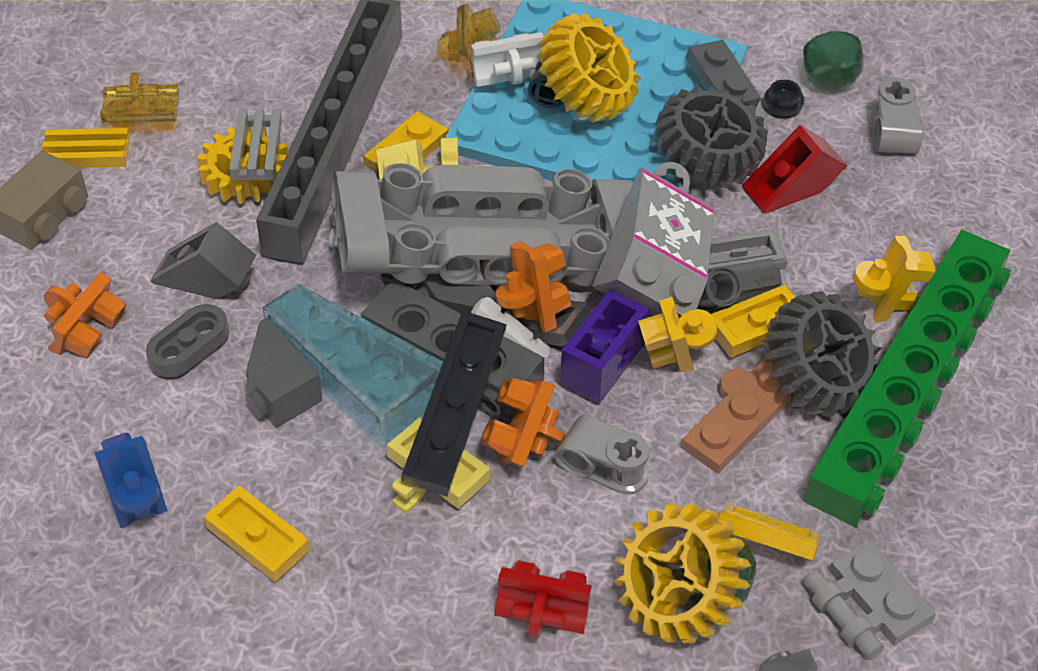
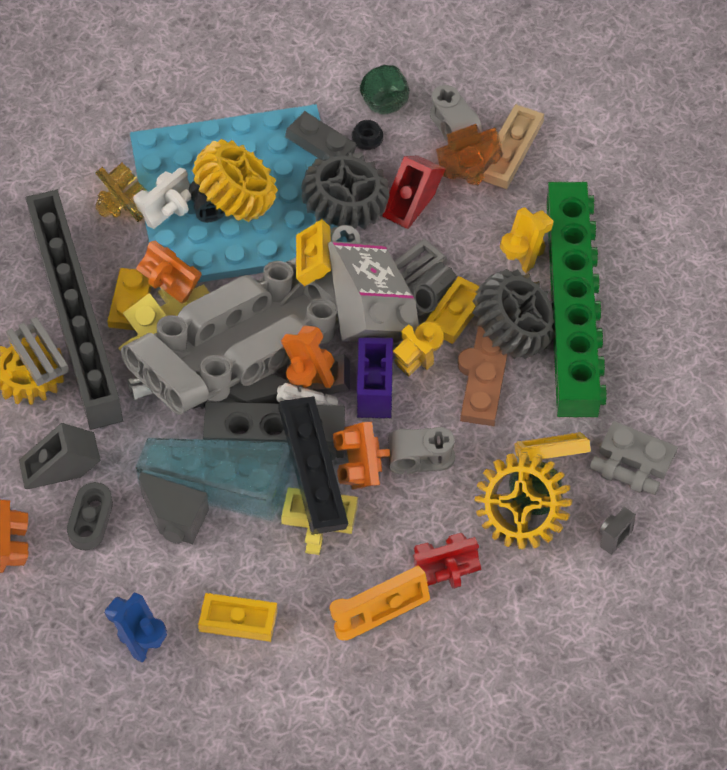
camera: 30 degrees left, 5 degrees up
none -> orange hips [136,240,202,304]
none -> yellow plate [296,219,331,286]
none -> light orange plate [329,565,431,640]
none -> clear orange plate [436,124,504,186]
none -> tan plate [477,104,544,189]

